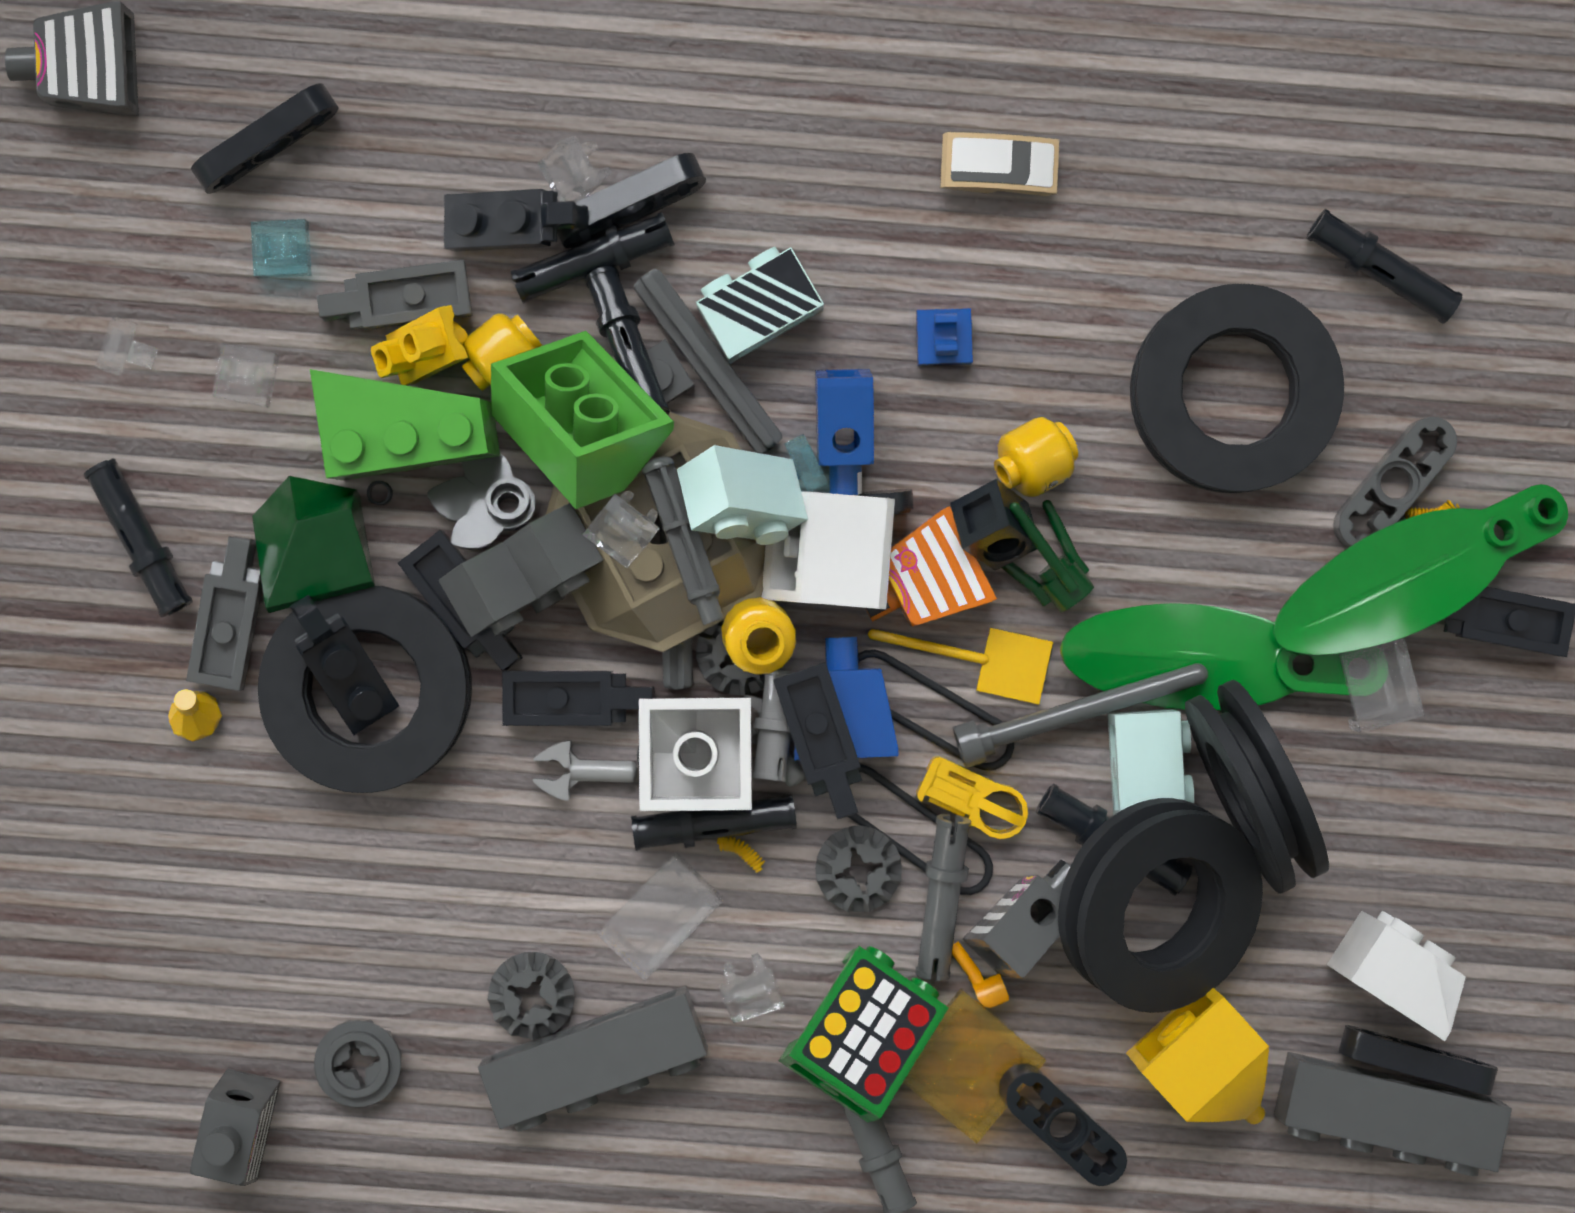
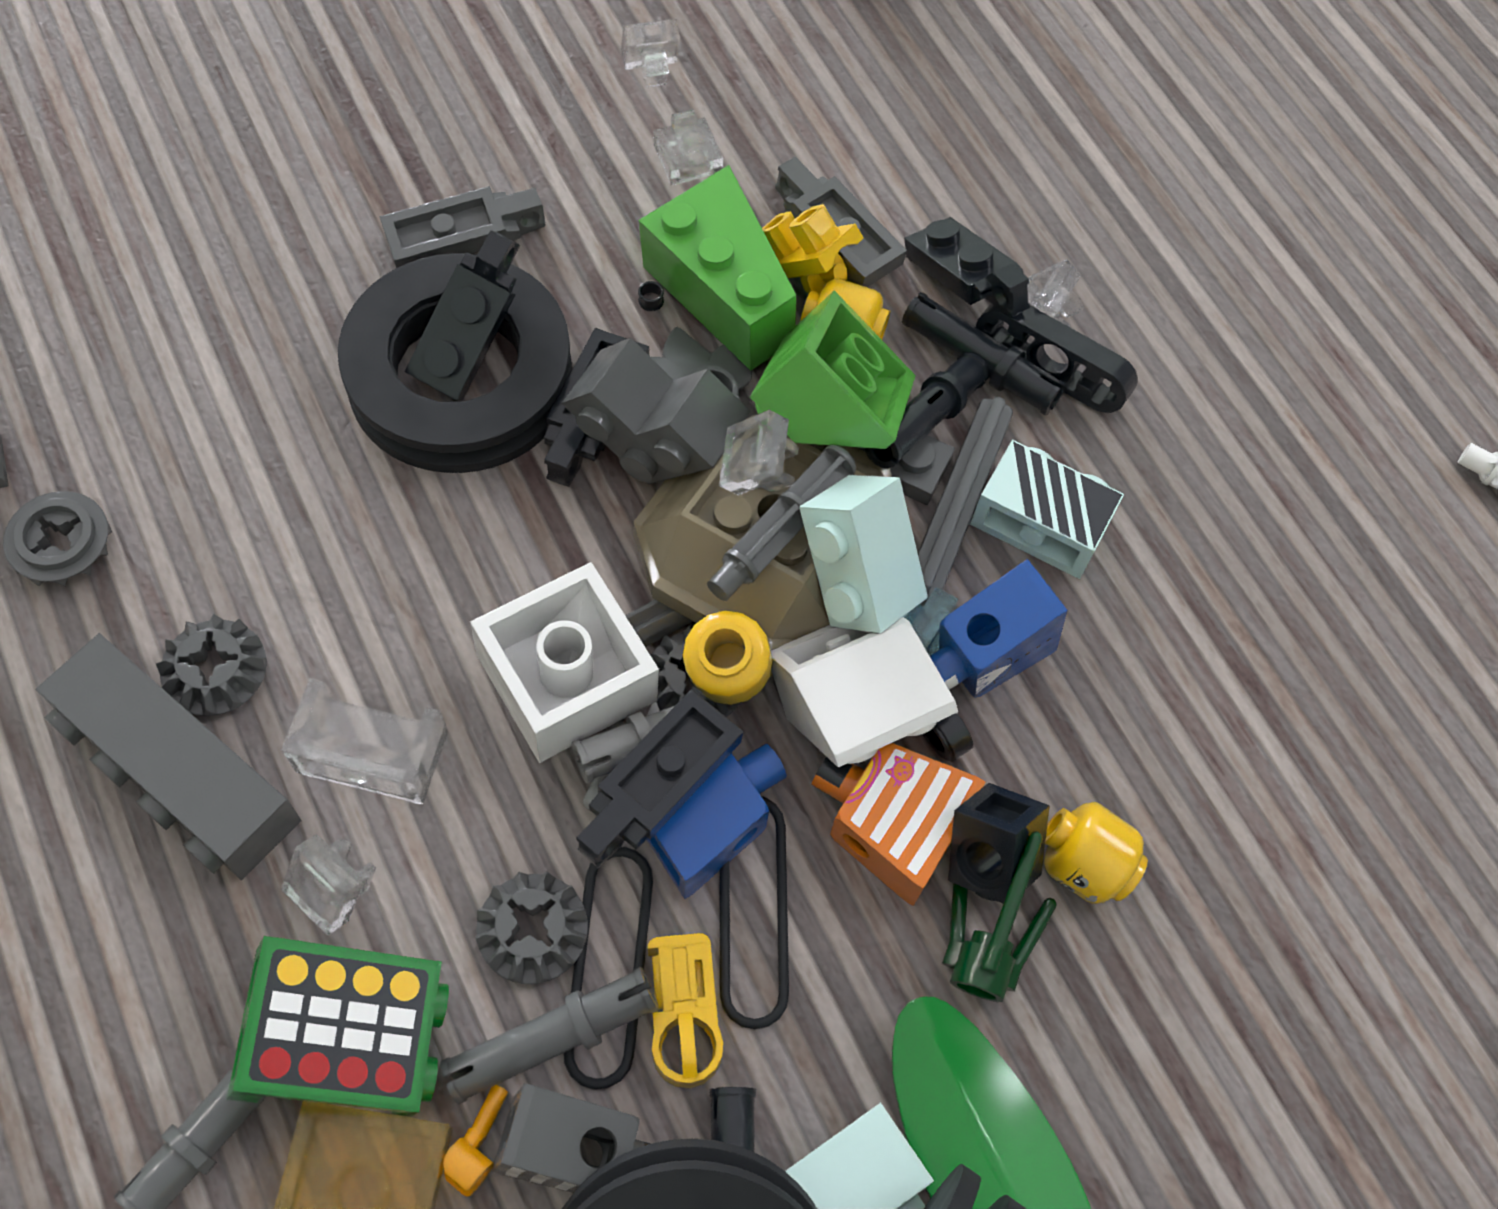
camera: 50 degrees right, 25 degrees down
black pin [83,458,193,618] -> none
yellow rock [168,689,222,742] -> none
black beam [191,83,339,194] -> none
clear light blue tile [251,219,312,279] -> none
dark green slope [252,476,375,613] -> none
black hinge [502,671,655,726] -> none
light grey bar [533,740,637,801] -> none
black pin [631,794,797,851] -> none
yellow leg [717,837,765,873] -> none
yellow piece [868,628,1053,705] -> none
blue tile [916,308,973,366] -> none
slope [940,132,1059,196] -> none
dark grey piece [953,663,1208,768] -> none
black tyre [1130,284,1344,493] -> none

